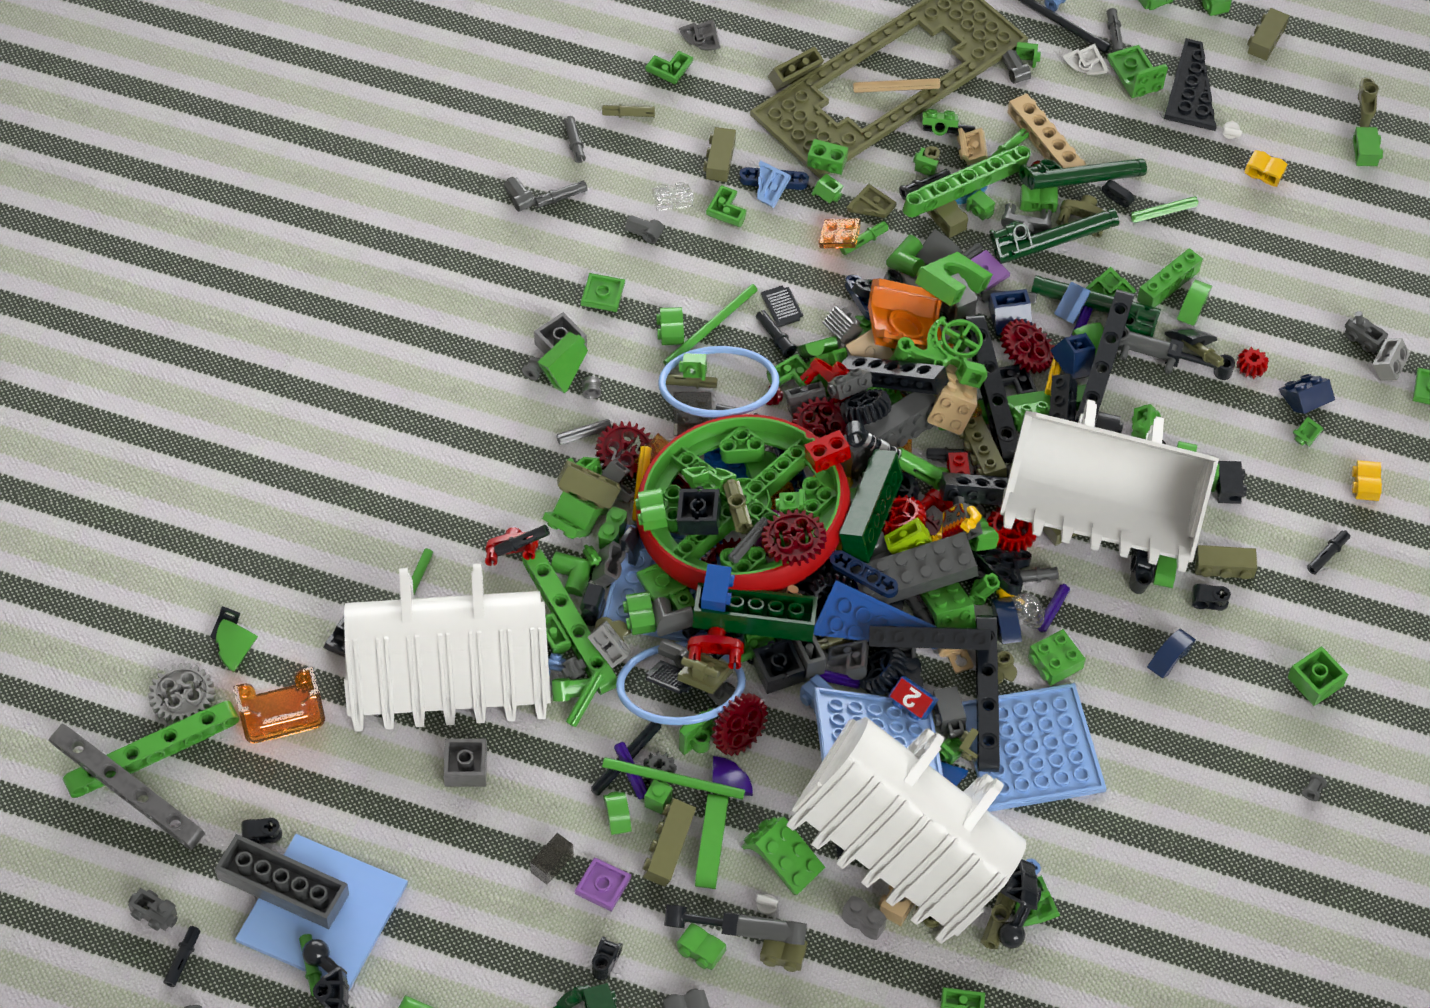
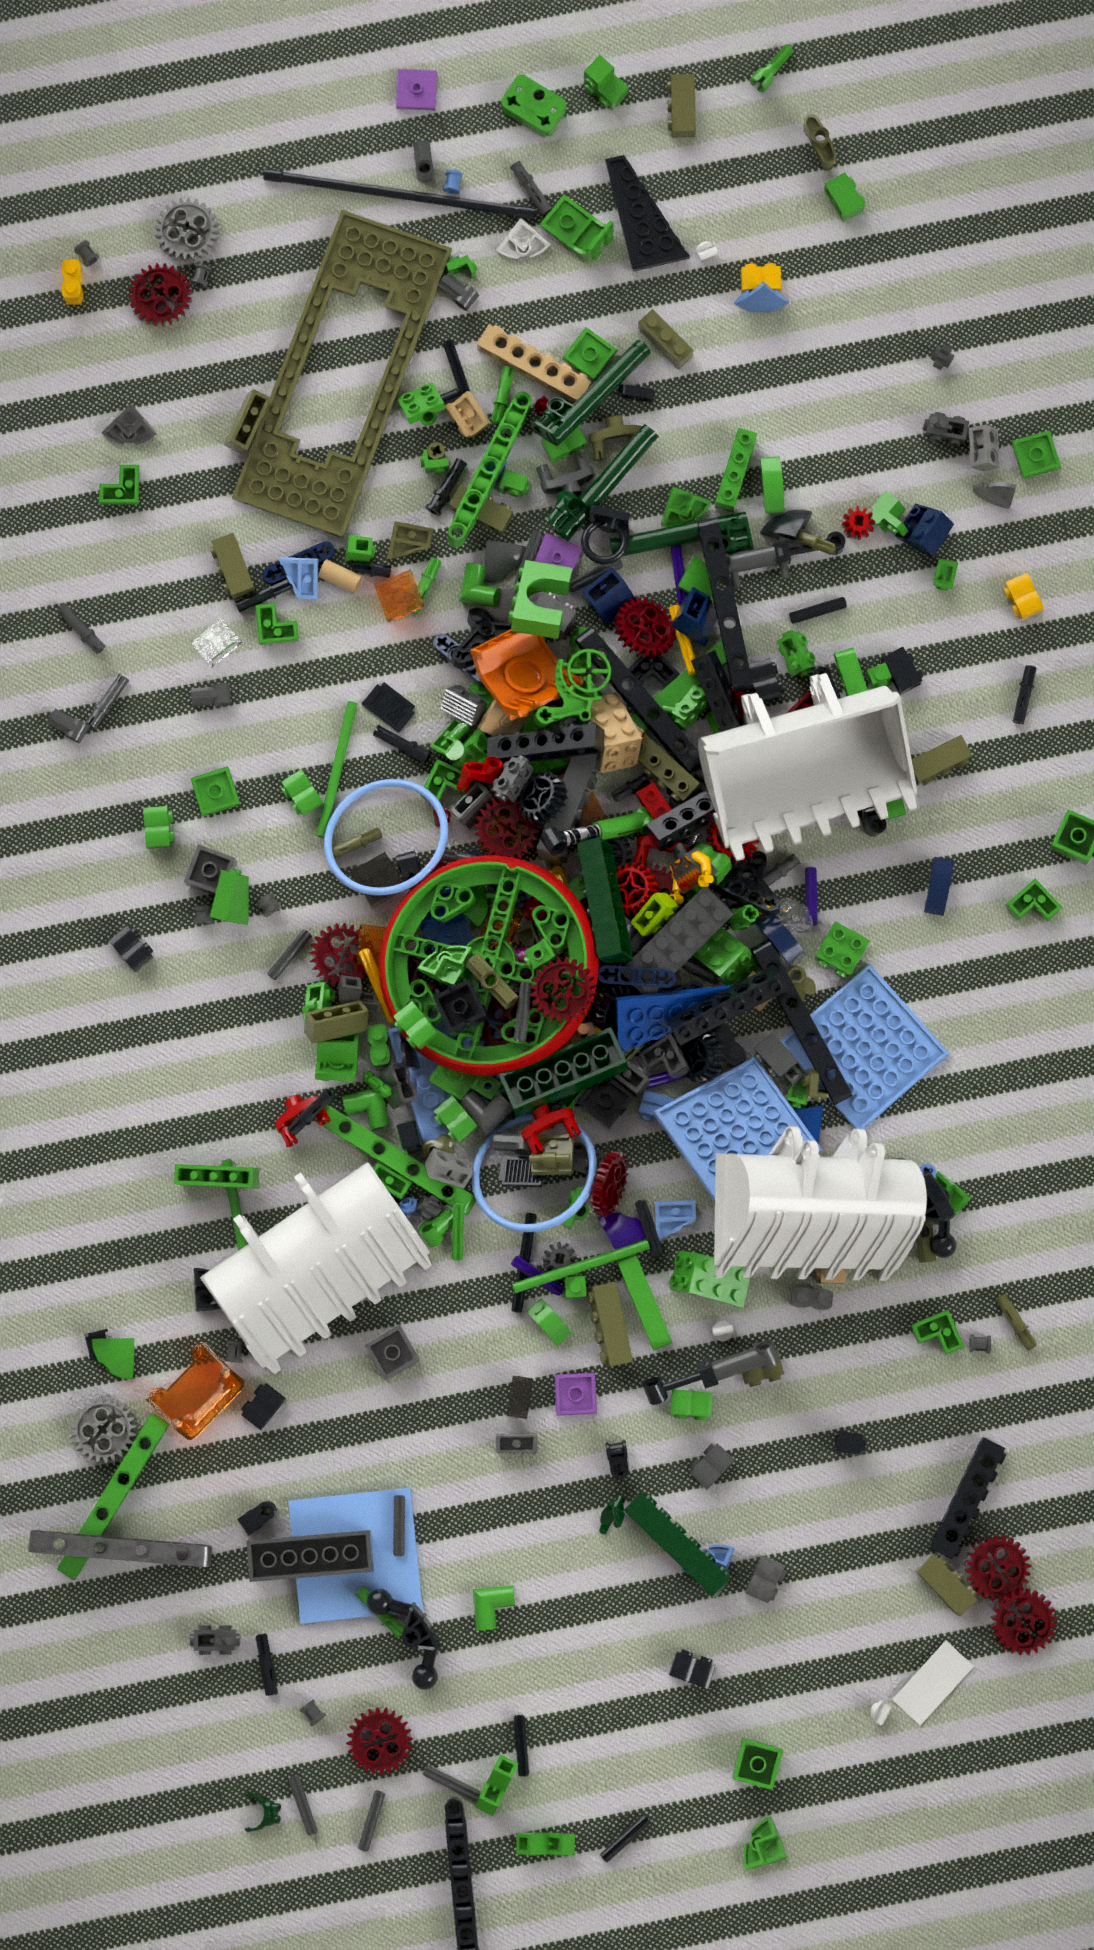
camera: 25 degrees left, 25 degrees up
olive axle [602,104,655,118] -> none
bright green brick [679,353,707,380] -> none
blue brick [701,564,735,612] -> none
red brick [804,430,851,473] -> none
bright green brick [807,139,848,175] -> none
tan axle [853,78,940,93] -> none
brick [888,676,939,721] -> none
bright green brick [955,358,988,389] -> none
medium blue panel [1054,282,1091,324] -> none
axle [1131,196,1199,223] -> none
black piece [1192,584,1231,611] -> none
none -> black brick [109,926,154,973]
none -> bright green brick [143,806,175,849]
none -> bright green brick [174,1164,260,1189]
none -> dark grey bush [225,1341,245,1363]
none -> black axle [234,579,292,613]
none -> black brick [241,1383,286,1430]
none -> tan pin [318,559,363,594]
none -> black axle [352,561,391,578]
none -> dark grey axle [393,1495,405,1556]
none -> black axle [443,340,470,396]
none -> flat silver brick [496,1433,537,1454]
none -> bright green plate [562,327,617,382]
none -> black tile [581,505,631,564]
none -> black axle [635,1199,664,1258]
none -> olive brick [638,309,694,369]
none -> light blue wing [655,1200,696,1240]
none -> medium blue brick [734,282,789,312]
none -> bright green piece [749,44,794,93]
none -> black axle [789,597,847,624]
none -> bright green brick [873,491,908,537]
none -> dark grey gear [931,344,955,370]
none -> flat silver brick [972,482,1016,509]
none -> bright green brick [1005,878,1063,922]

